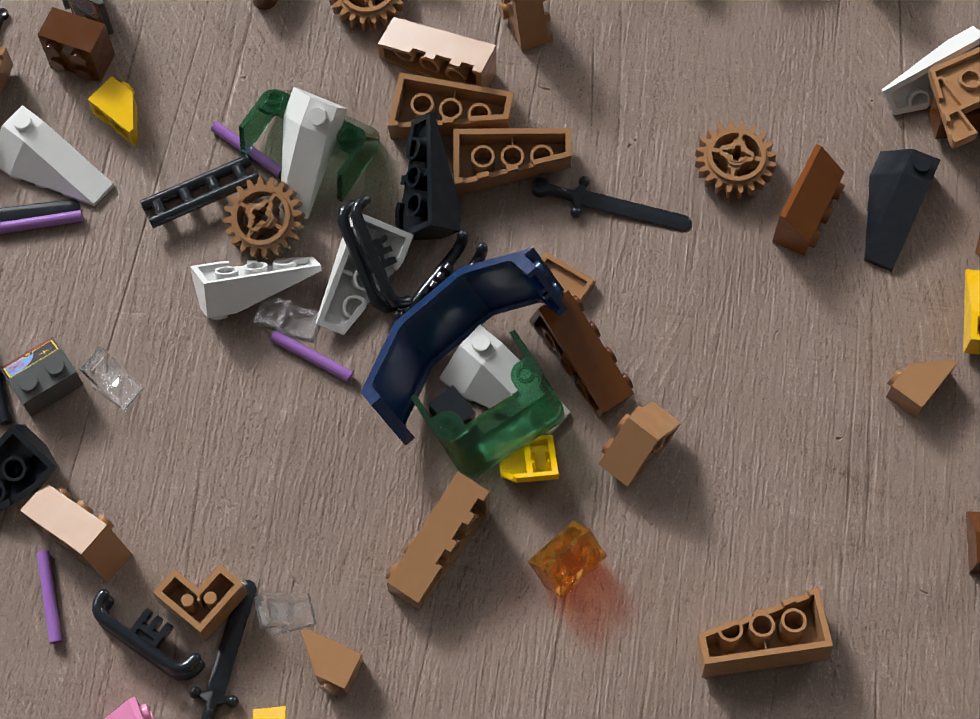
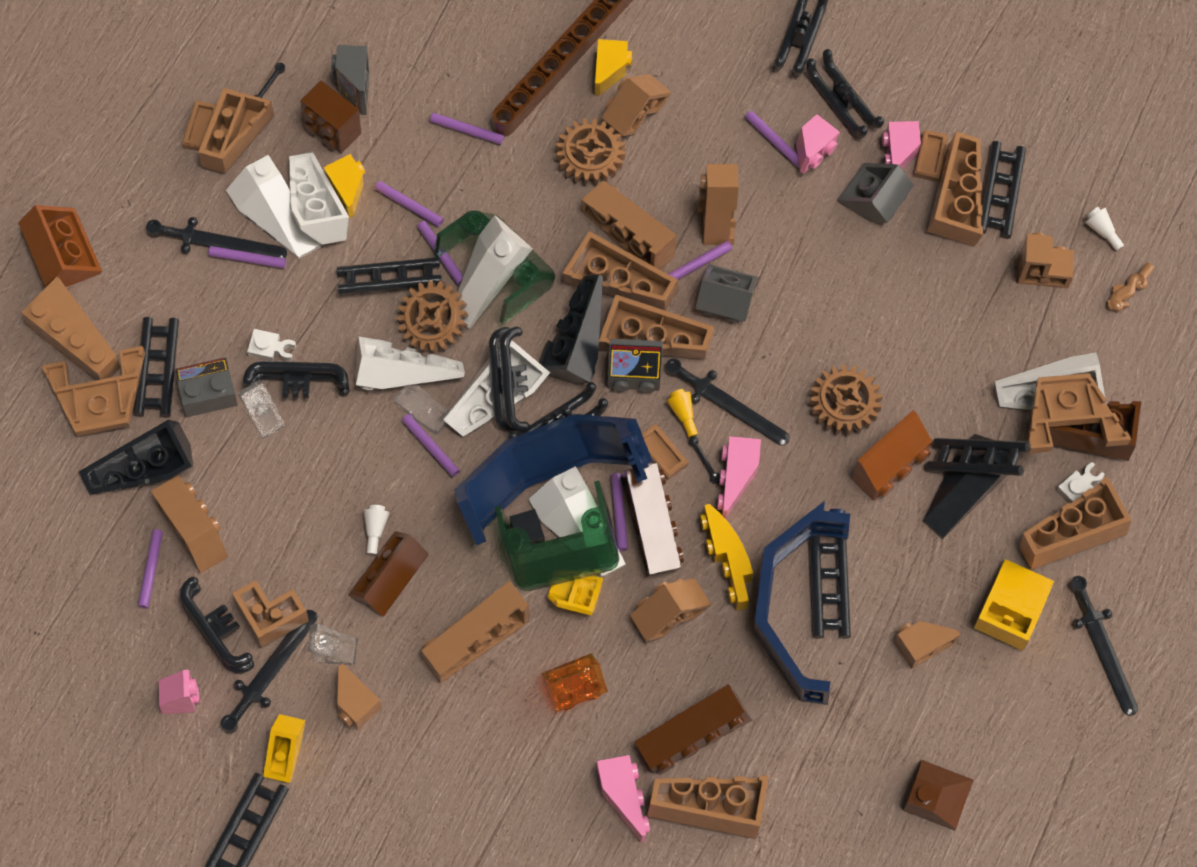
camera: 15 degrees right, 0 degrees up
none -> black piece [243,361,350,399]
none -> white plate [247,329,296,362]
none -> white wedge [289,152,349,245]
none -> reddish brown panel [349,531,428,616]
none -> white cone [363,505,390,555]
none -> medium lavender piece [375,181,444,227]
none -> medium lavender bar [430,113,504,145]
none -> bright pink slope [596,755,650,842]
none -> slope [607,339,663,393]
none -> medium lavender piece [611,473,628,551]
none -> reddish brown wedge [634,684,752,774]
none -> yellow cone [666,389,698,438]
none -> medium lavender bar [668,241,732,280]
none -> black hinge [688,436,720,484]
none -> dark grey slope [695,264,758,322]
none -> yellow slope [700,504,753,611]
none -> bright pink slope [717,436,761,519]
none -> dark blue panel [755,501,851,705]
none -> black bar [809,536,851,639]
none -> black bar [926,438,1031,476]

